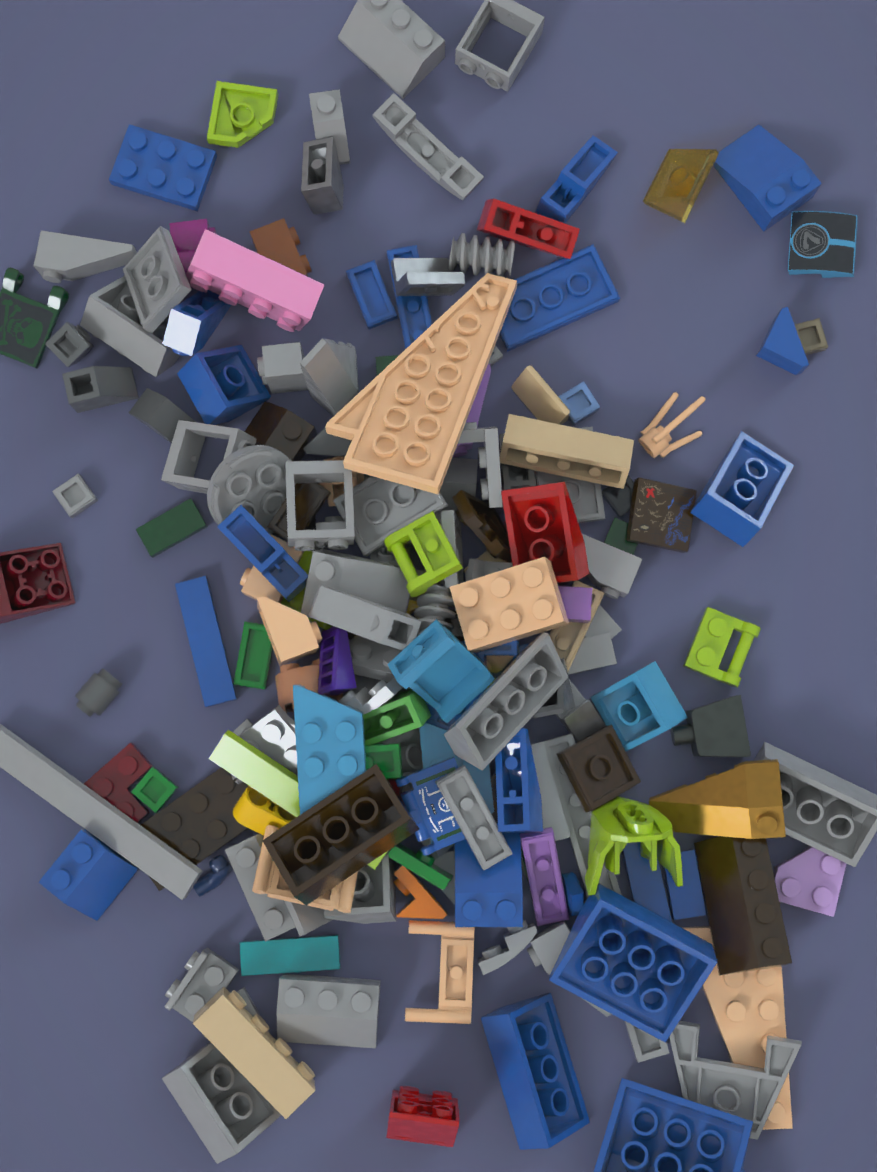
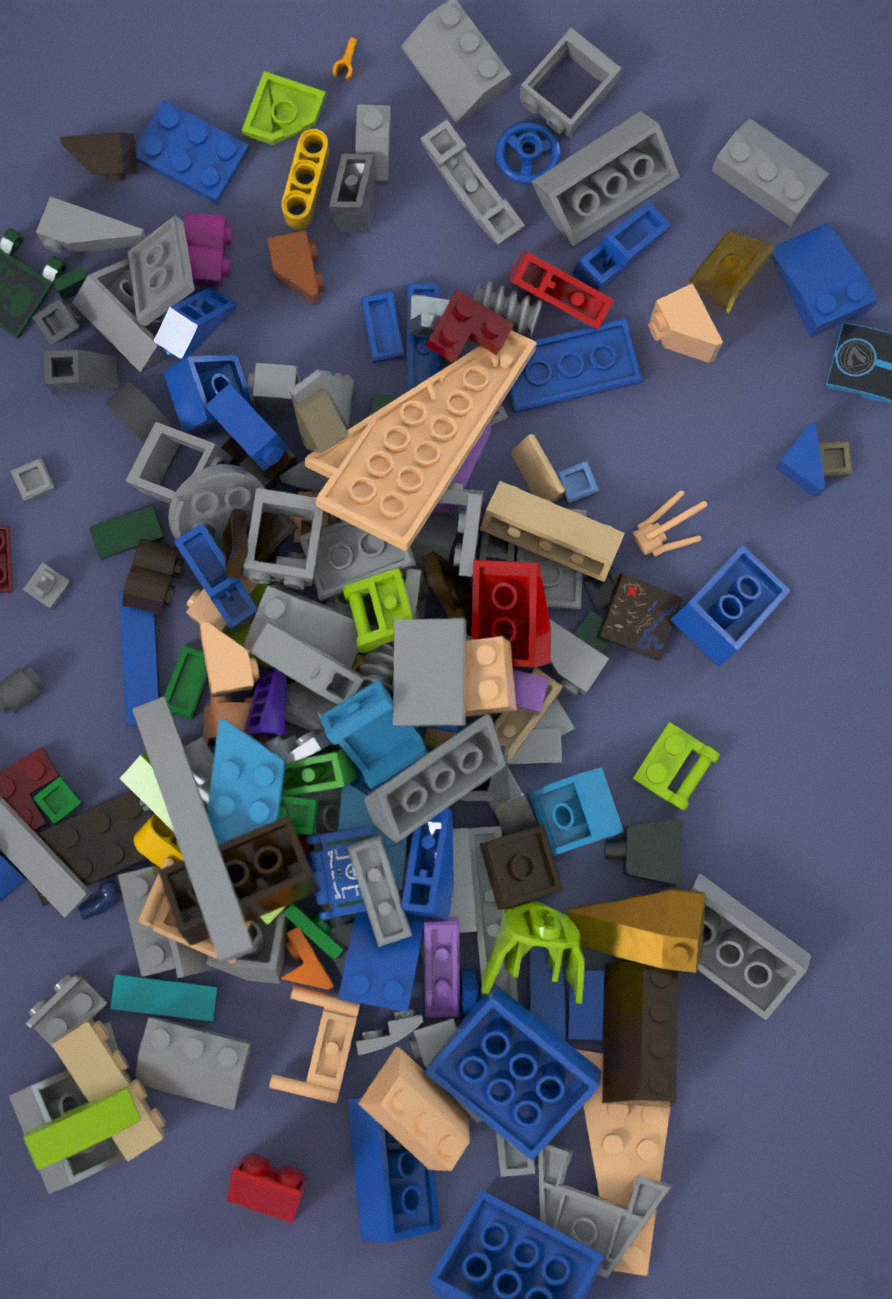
camera: 10 degrees right, 0 degrees up
bright pink brick [186,229,324,332] -> none
lavender plate [773,846,847,917] -> none
none -> light grey tile [23,562,72,610]
none -> lime slope [24,1087,141,1170]
none -> dark green tile [53,266,87,300]
none -> dark brown slope [60,132,138,182]
none -> dark brown brick [122,538,184,615]
none -> light grey tile [132,696,255,964]
none -> blue slope [205,383,289,471]
none -> dark brown tile [223,508,248,579]
none -> yellow beam [282,129,330,230]
none -> dark tan slope [294,389,350,453]
none -> light orange hand [333,37,357,81]
none -> light nougat slope [358,1047,470,1171]
none -> light grey tile [393,618,466,727]
none -> dark red plate [425,289,514,363]
none -> blue piece [496,121,561,185]
none -> light grey slope [531,111,680,247]
none -> light nougat slope [648,283,723,363]
none -> light grey slope [711,118,829,227]

